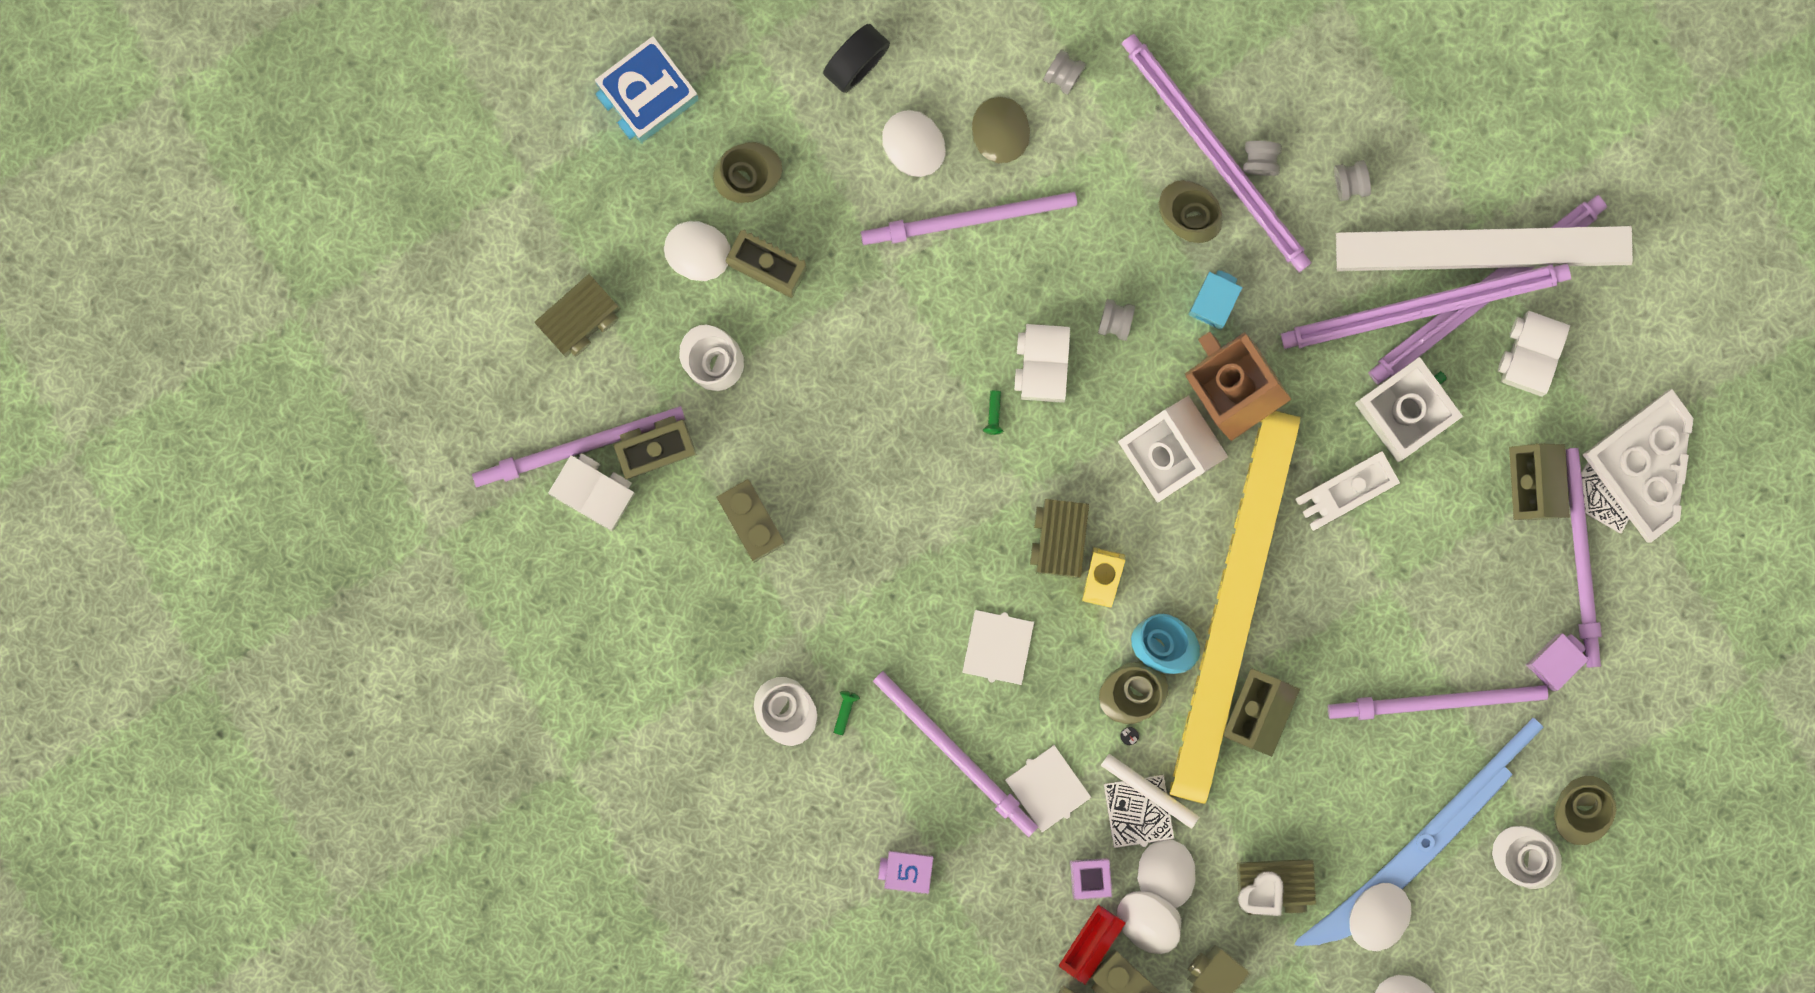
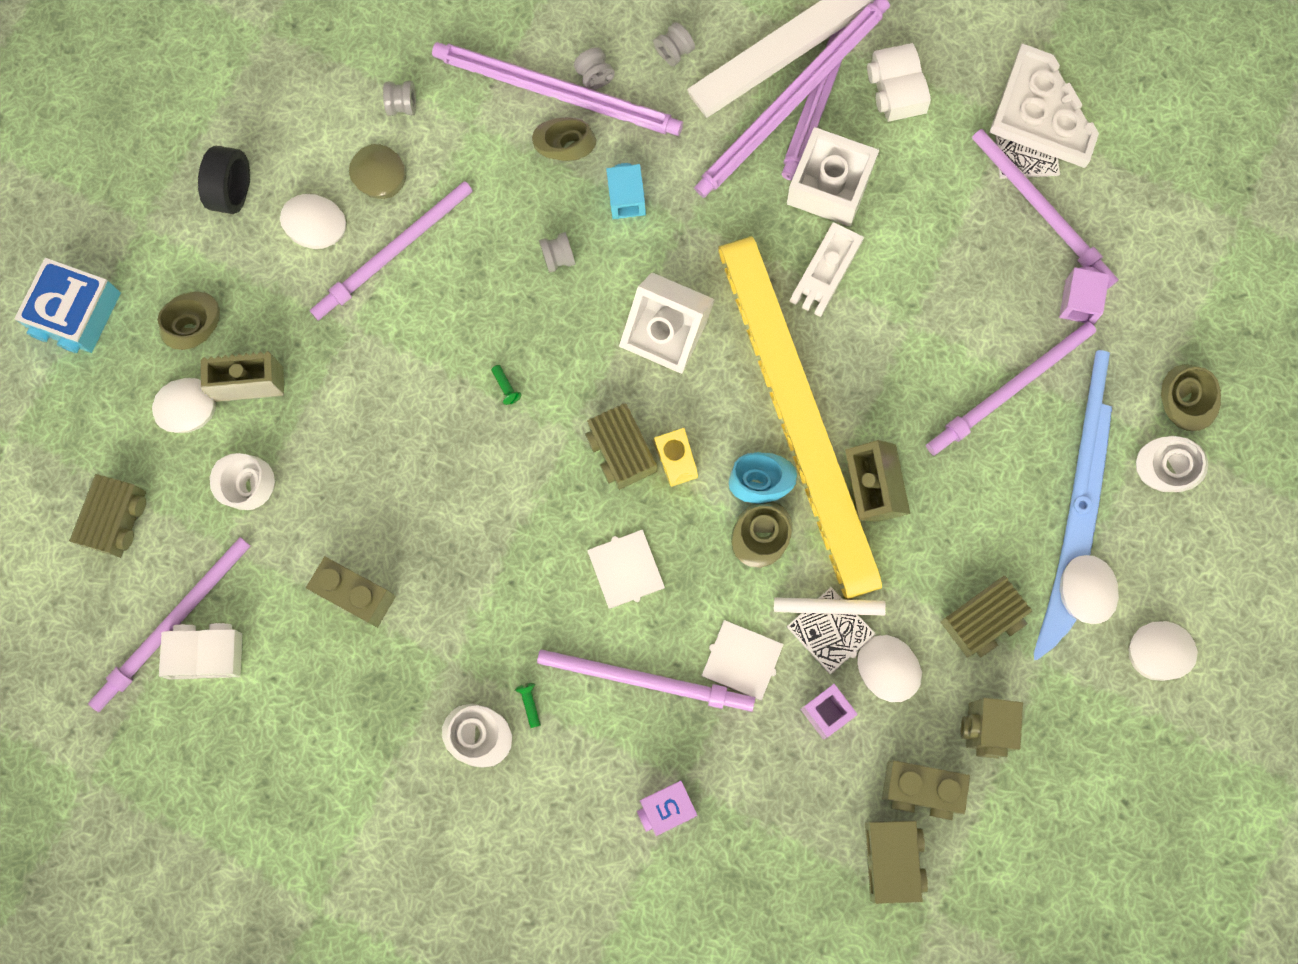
camera: 20 degrees left, 10 degrees down
olive brick [613,416,697,479] -> none
white brick [1014,324,1070,403] -> none
red tile [1059,904,1126,985] -> none
white hat [1117,891,1181,954] -> none
black piece [1120,727,1139,745] -> none
medium nougat hinge [1185,331,1292,441] -> none
white tile [1238,871,1283,916] -> none
olive brick [1509,444,1570,520] -> none

